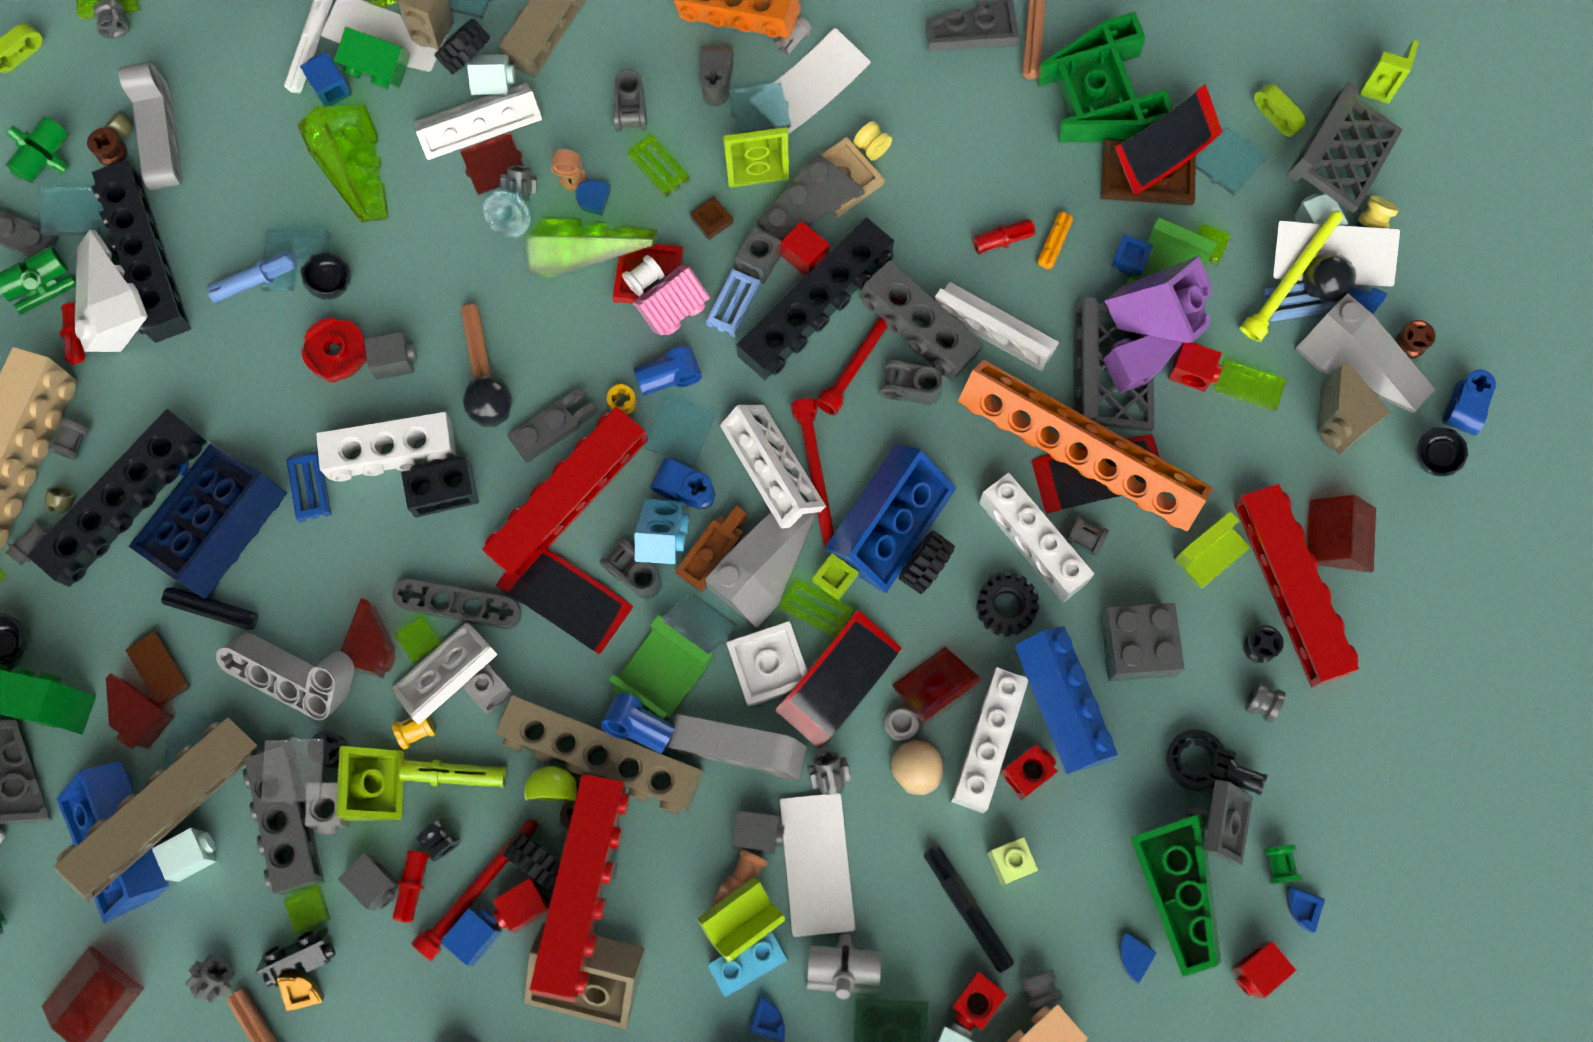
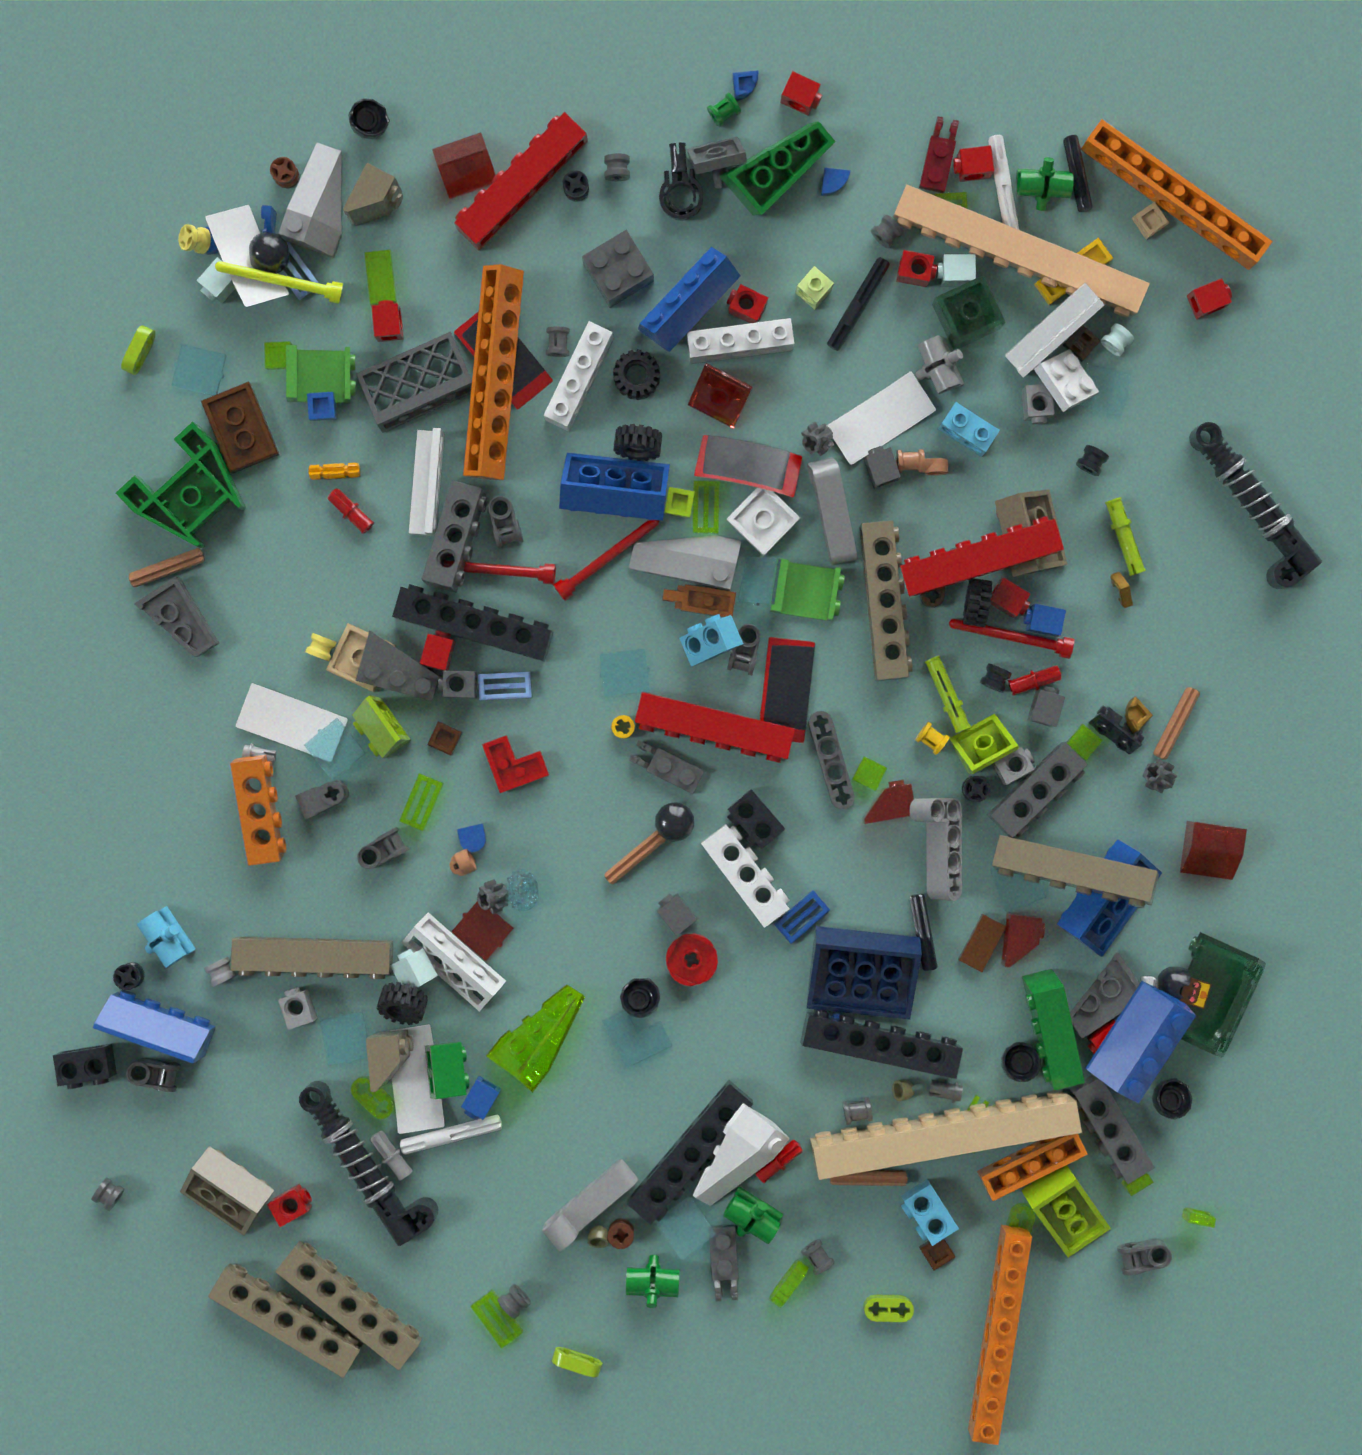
camera: 115 degrees left, 15 degrees up
light aqua brick [152,828,217,882] -> none
medium blue axle [207,252,297,303] -> none
clear piece [261,736,324,805] -> none
white tile [391,622,498,725] -> none
light grey brick [462,664,515,715] -> none
lime hair [524,766,577,802] -> none
clear neon green wedge [527,217,658,277] -> none
blue piece [601,693,675,754] -> none
white bush [622,255,665,297] -> none
bright pink brick [633,265,710,336] -> none
blue piece [633,345,702,396] -> none
blue piece [650,458,716,509] -> none
lime panel [697,877,786,962] -> none
white fence [720,405,826,529] -> none
blue tile [749,996,785,1042] -> none
light grey plate [884,707,918,741] -> none
tan hair [891,740,944,795] -> none
medium lavender slope [1103,334,1183,394] -> none
medium lavender slope [1105,256,1212,343] -> none
black sticker [1116,84,1222,195] -> none
lime panel [1175,511,1250,588] -> none
dark grey fence [1286,81,1403,213] -> none
lime panel [1359,39,1420,104] -> none
blue piece [1442,369,1496,436] -> none

